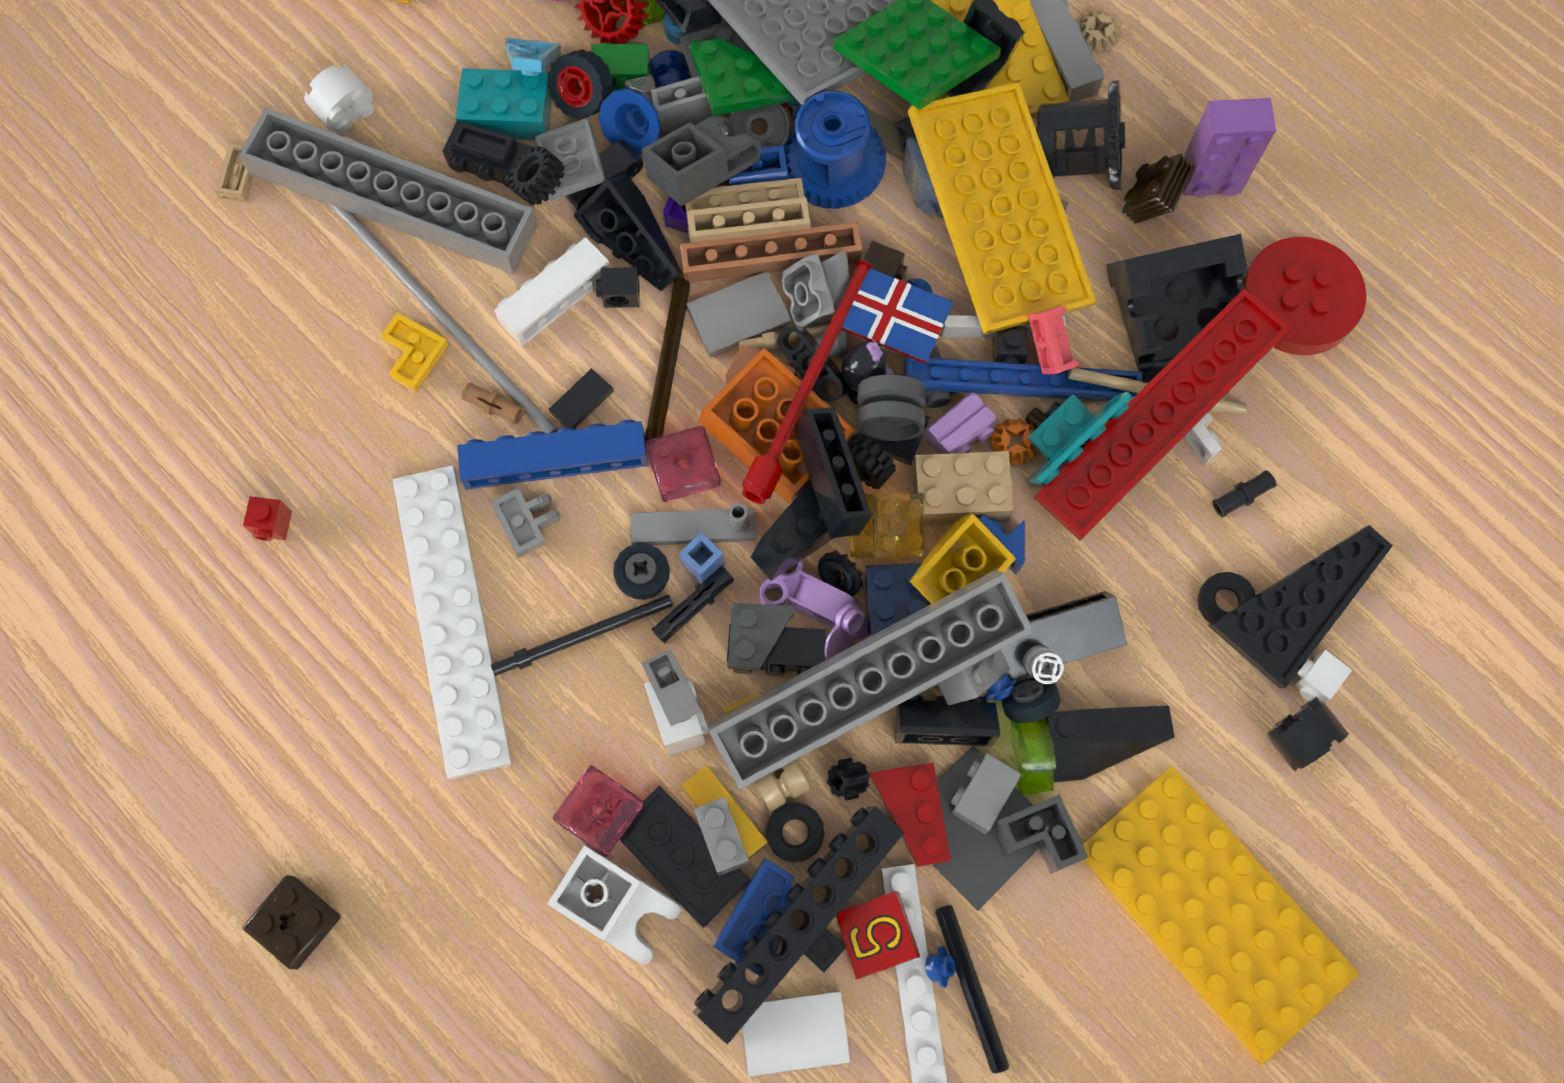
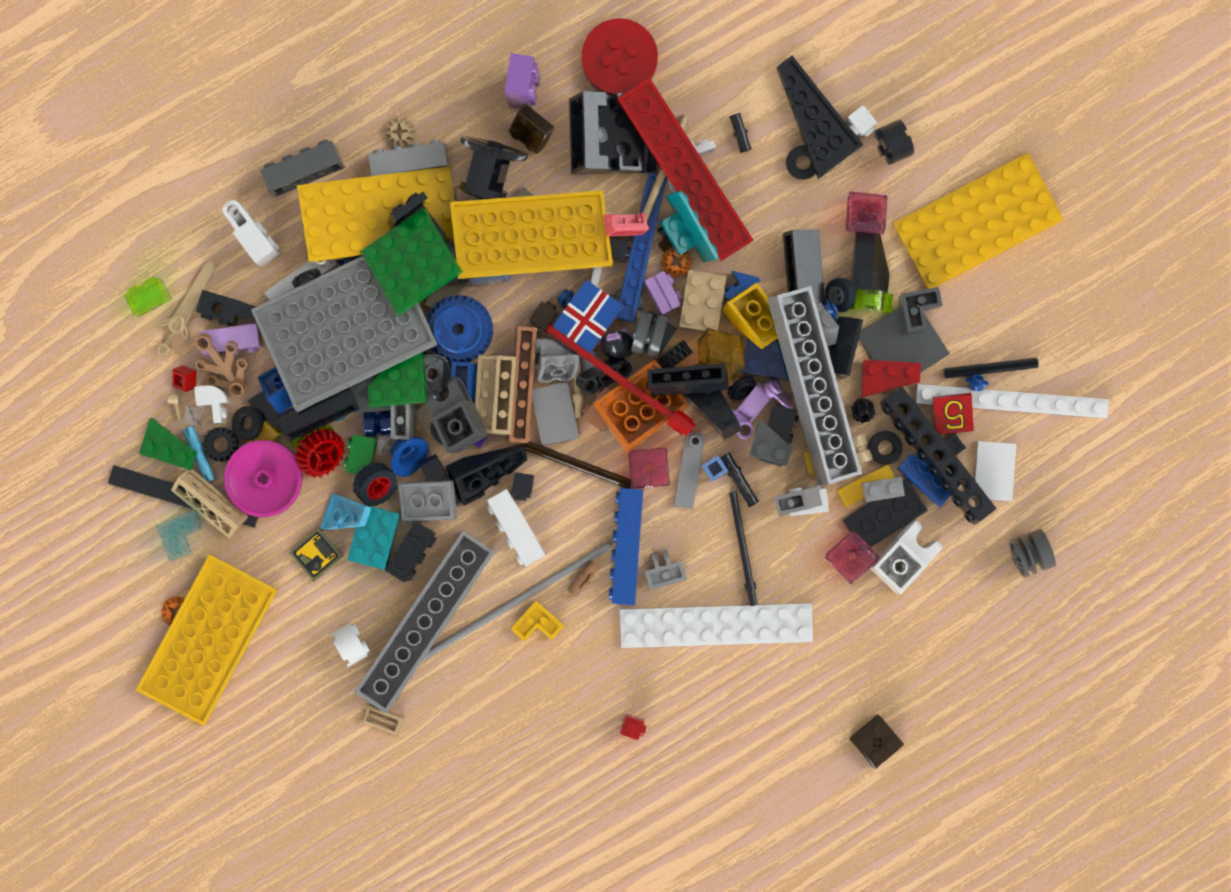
camera: 75 degrees left, 15 degrees up
black tyre [509,146,565,205] -> none
black tile [549,368,614,429] -> none
black wheel [613,543,670,600] -> none
light grey brick [950,754,1022,834] -> none
white wheel [1023,646,1064,684] -> none
none -> tile [289,527,344,582]
none -> clear pink brick [846,191,888,234]

